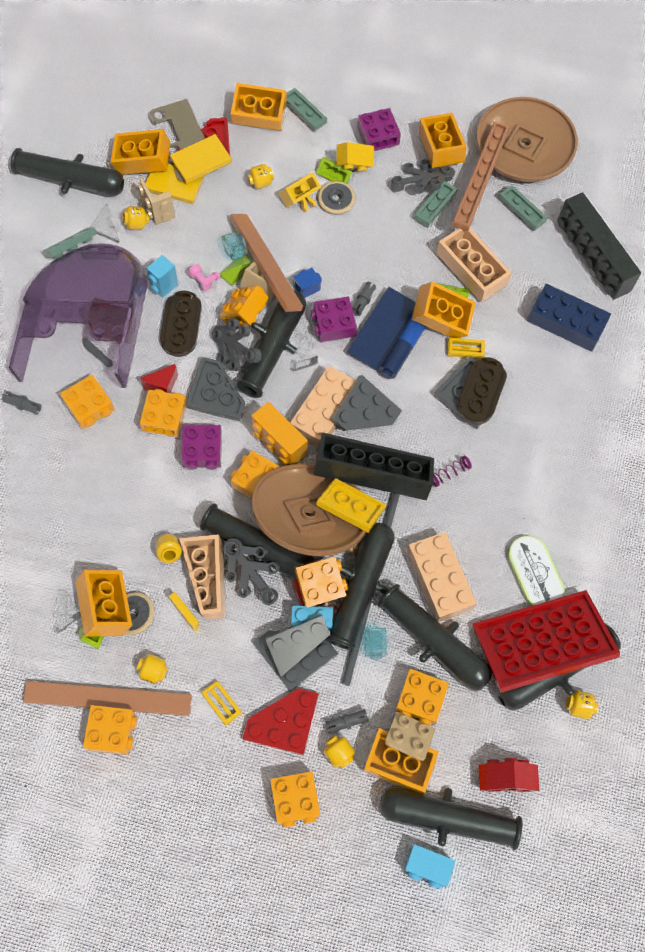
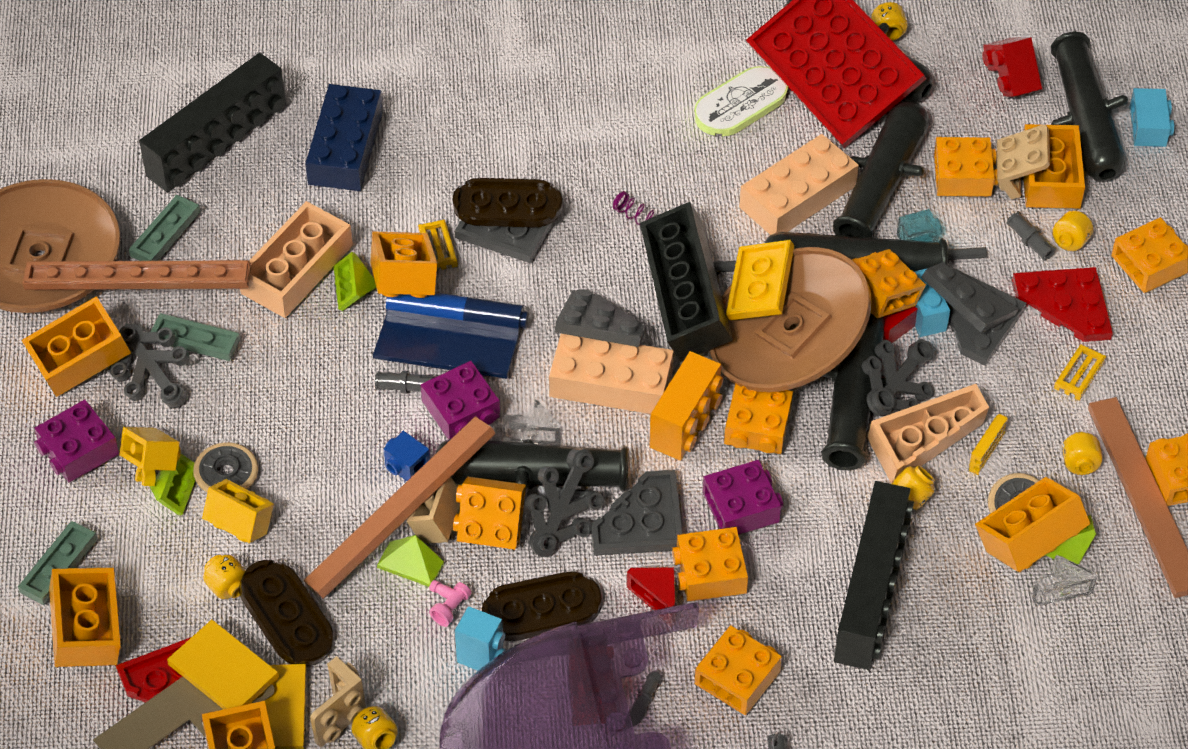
camera: 105 degrees left, 15 degrees down
clear light blue brick [221,231,248,260] -> none
none -> dark brown tile [239,560,333,667]
none -> pearl dark grey brick [834,481,914,670]

